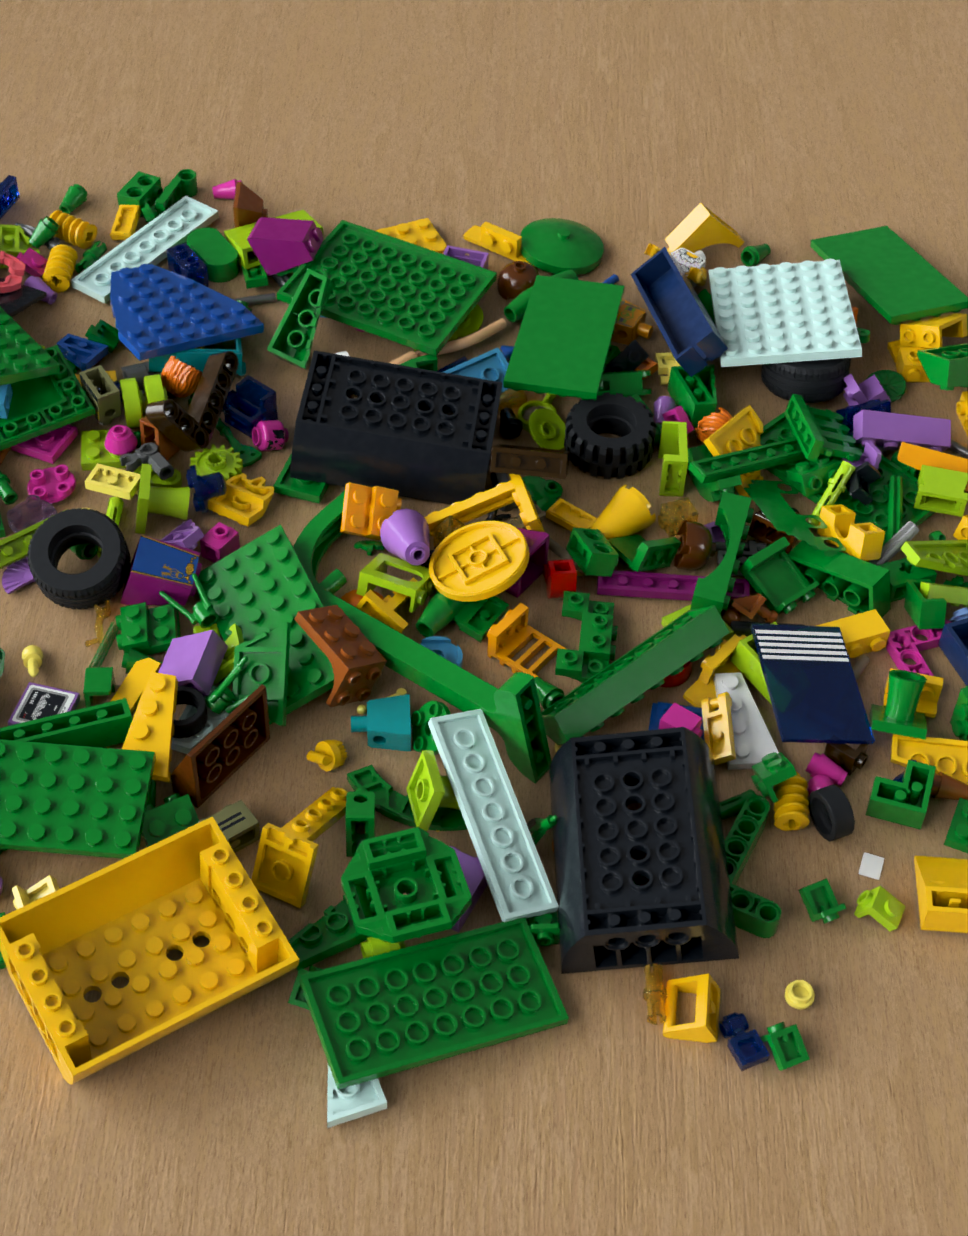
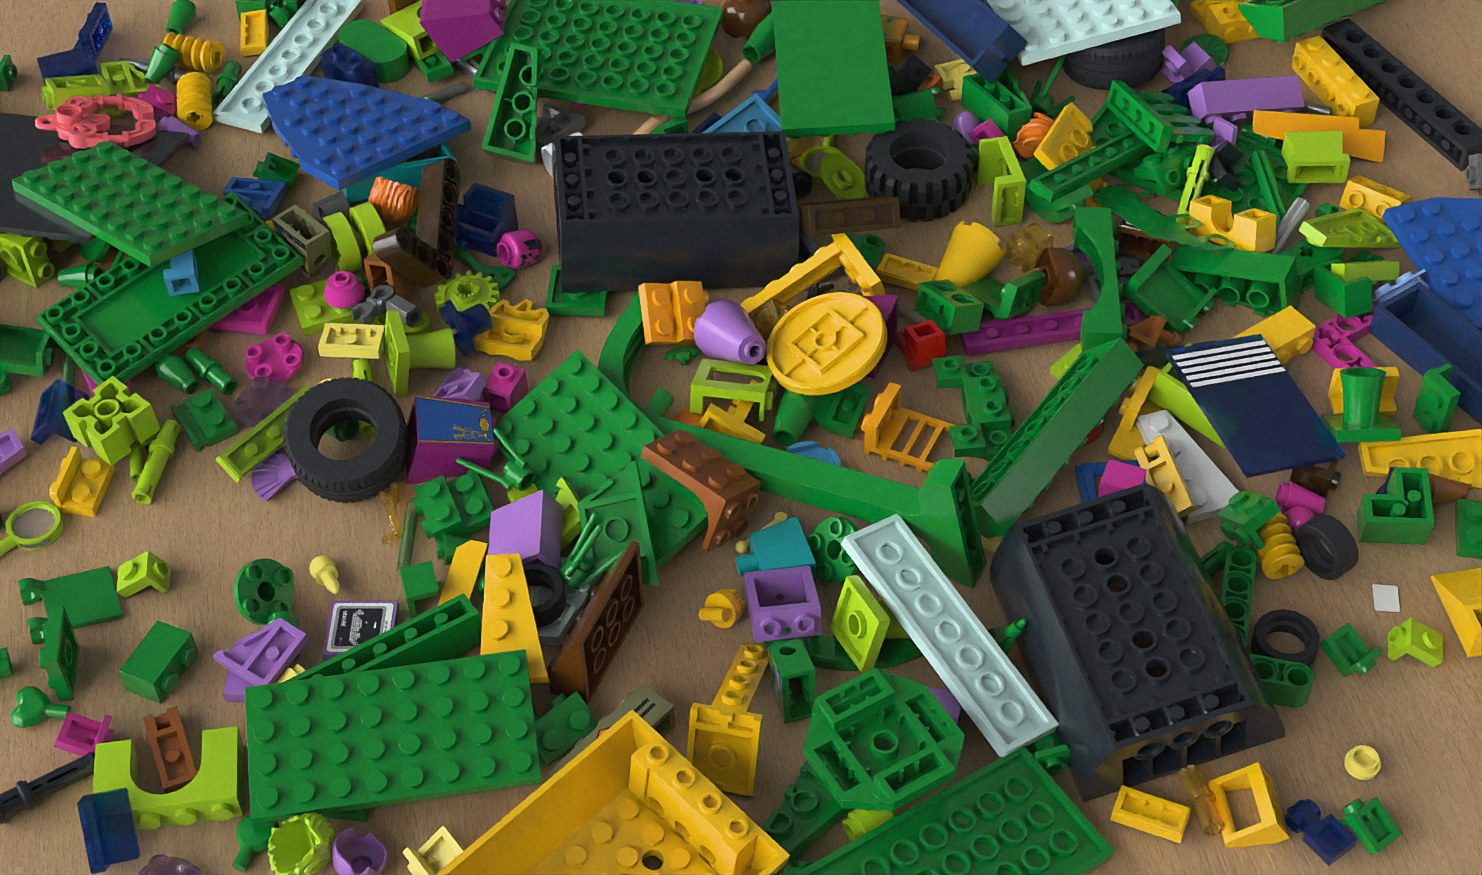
camera: 10 degrees left, 0 degrees up
none -> flat silver wing [536,102,586,150]
none -> medium lavender window [744,566,822,642]
none -> green plant [1030,55,1075,120]
none -> yellow plate [1110,785,1192,844]
none -> black tyre [1251,609,1320,667]

